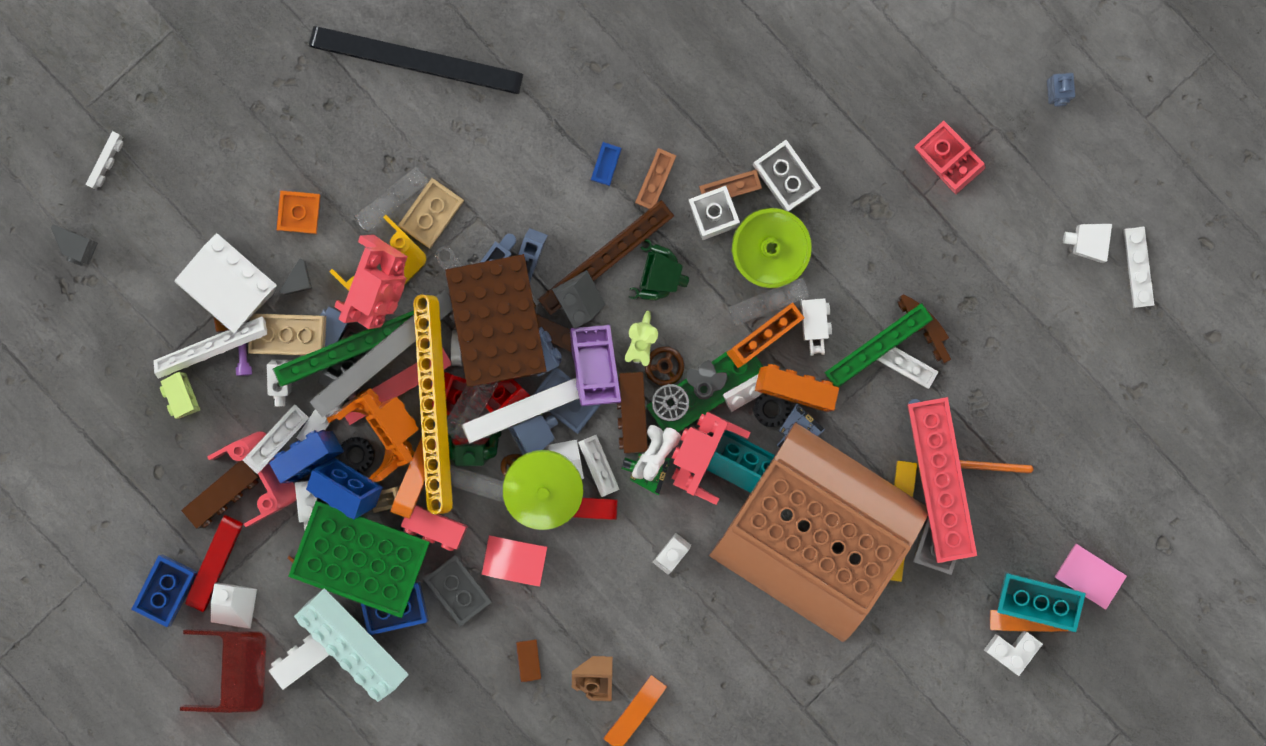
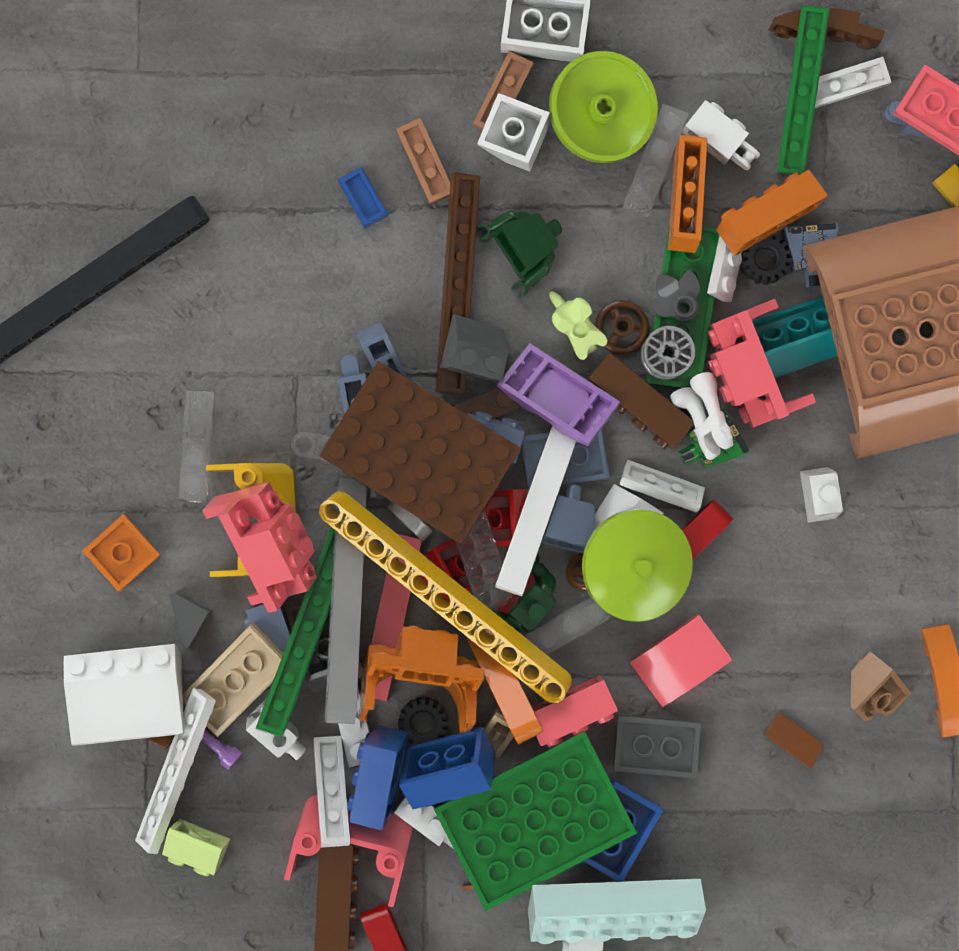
camera: 40 degrees left, 0 degrees up
tan tile [398,178,464,249] -> none

